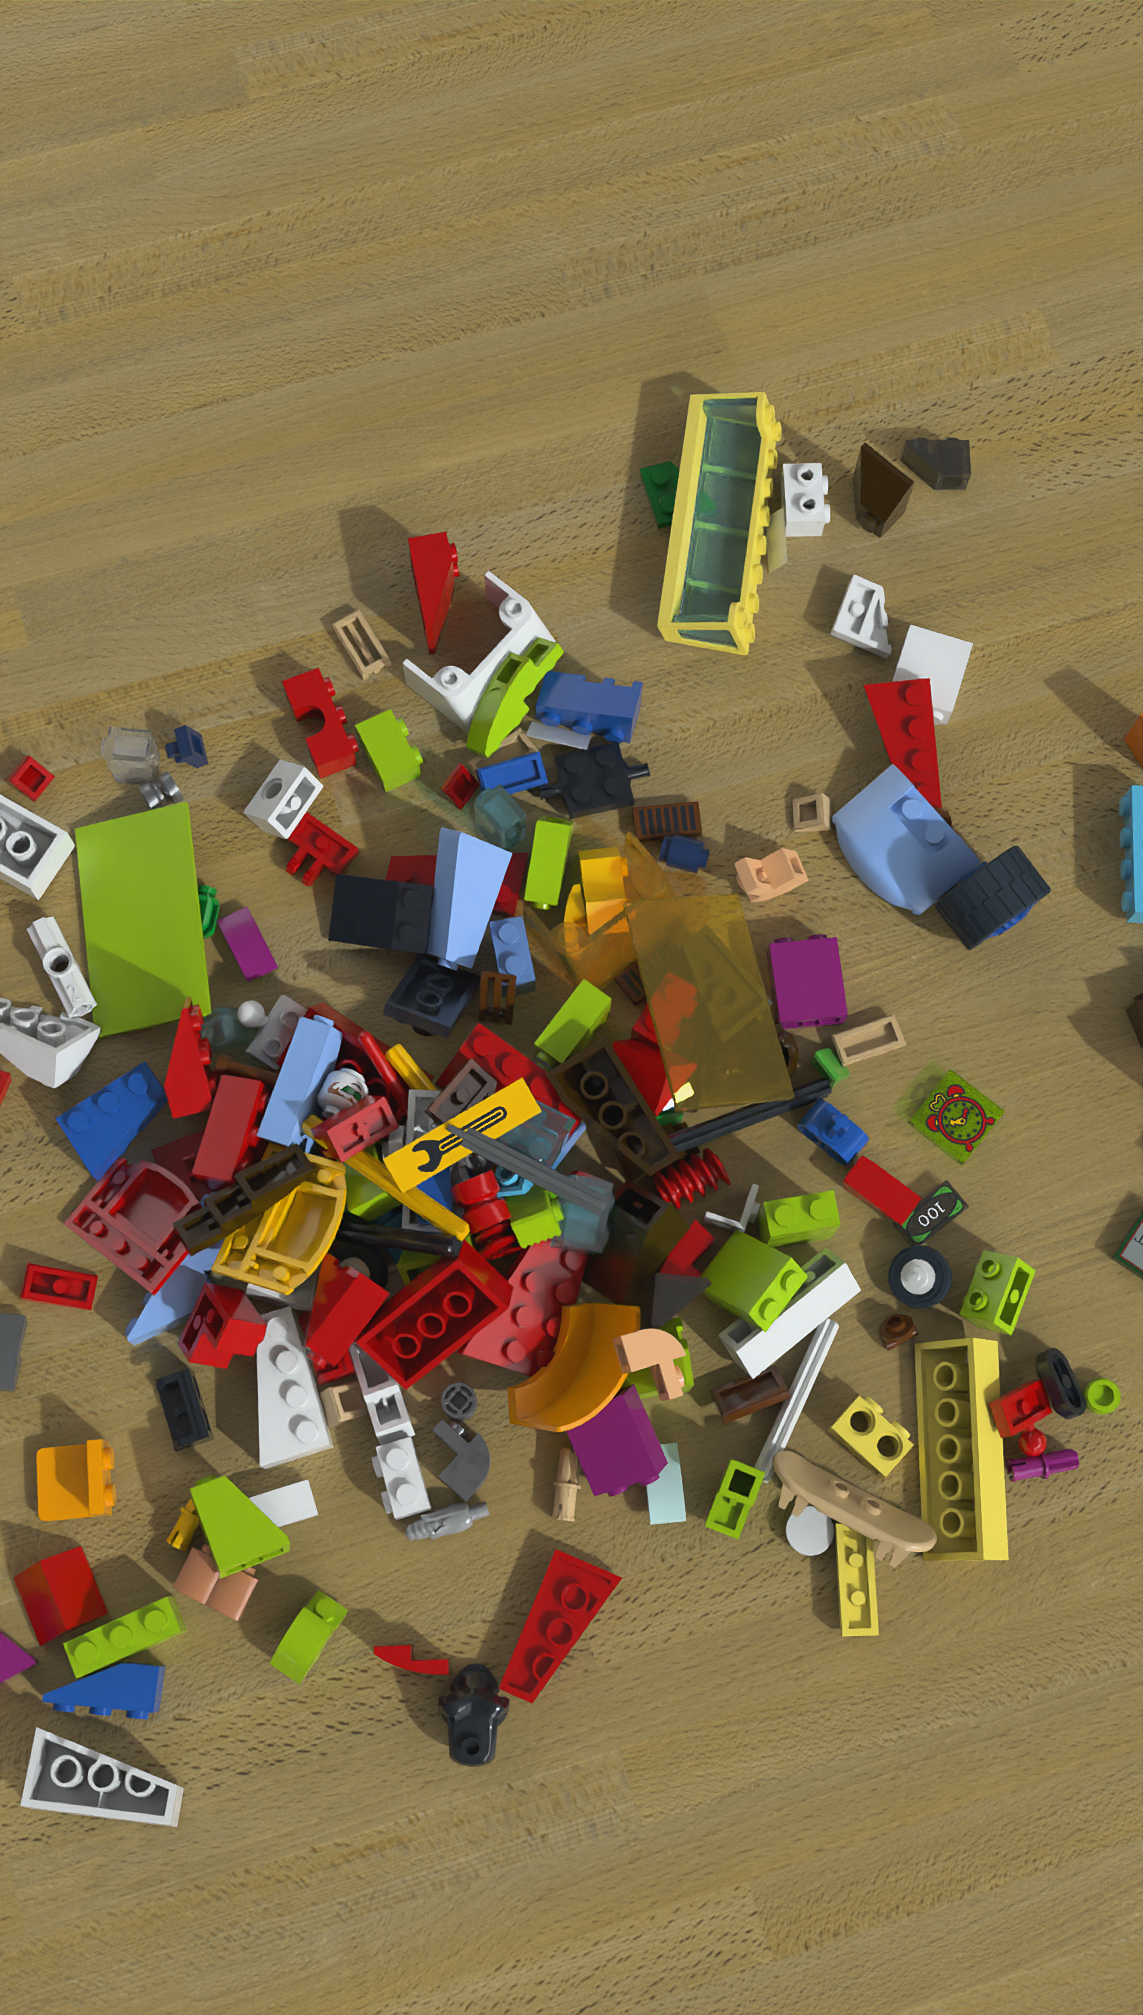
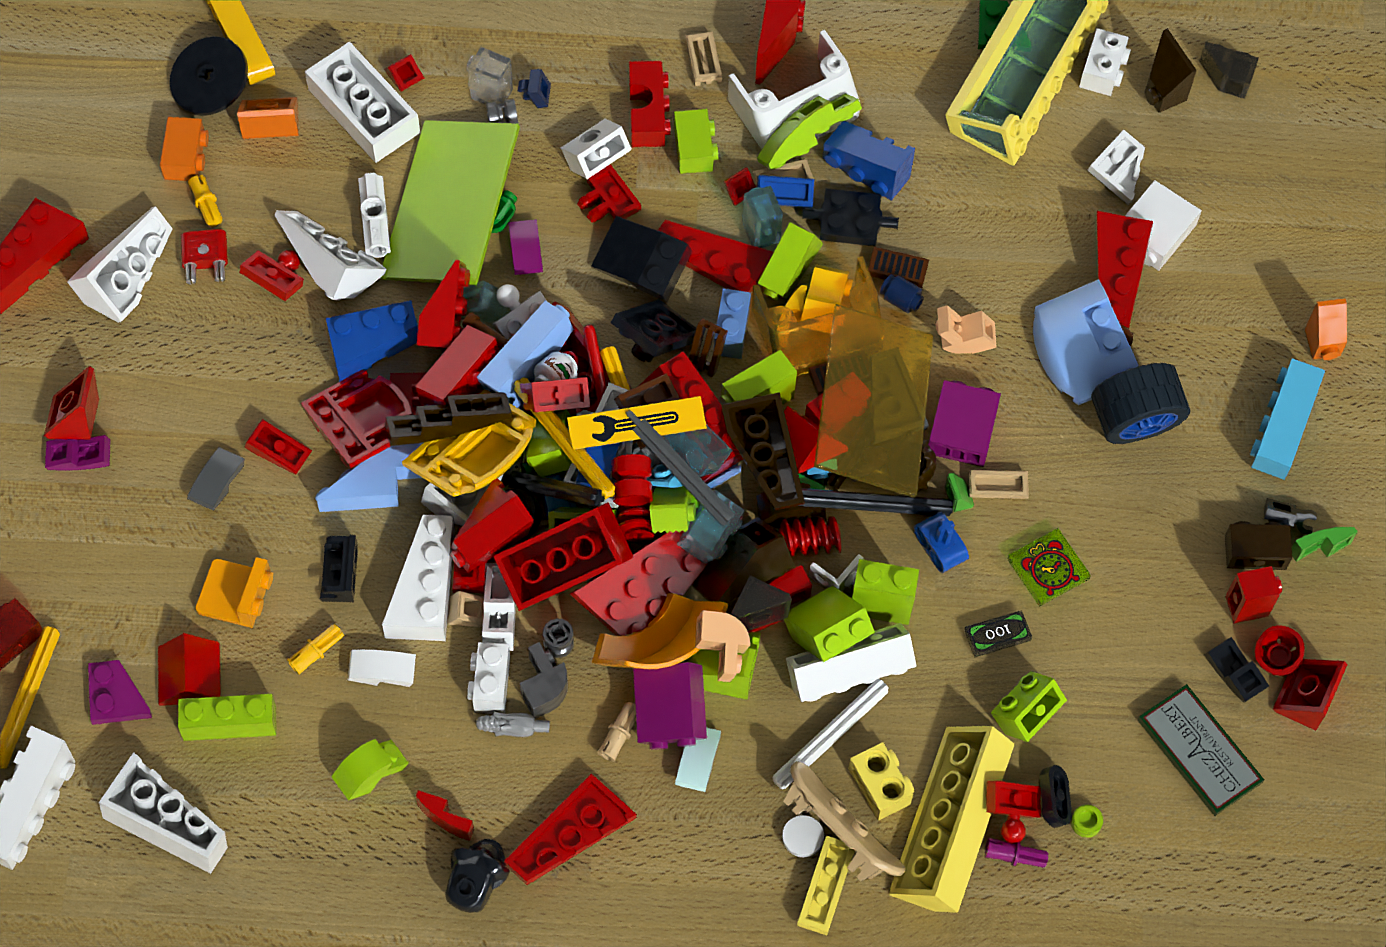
camera: 20 degrees right, 10 degrees down
blue slope [42,1662,166,1719] -> none
nougat brick [172,1544,260,1621] -> none
red brick [177,1282,267,1369] -> none
lime slope [190,1475,290,1579] -> none
light blue slope [427,827,512,971] -> none
white sticker [526,721,592,750] -> none
lime brick [704,1458,765,1540] -> none
reddish brown tile [710,1364,790,1424] -> none
sticker [766,507,787,574] -> none
tan slope [792,793,834,832] -> none
red slope [843,1155,921,1227] -> none
reddish brown plate [879,1314,919,1351] -> none
black wheel [888,1245,952,1308] -> none

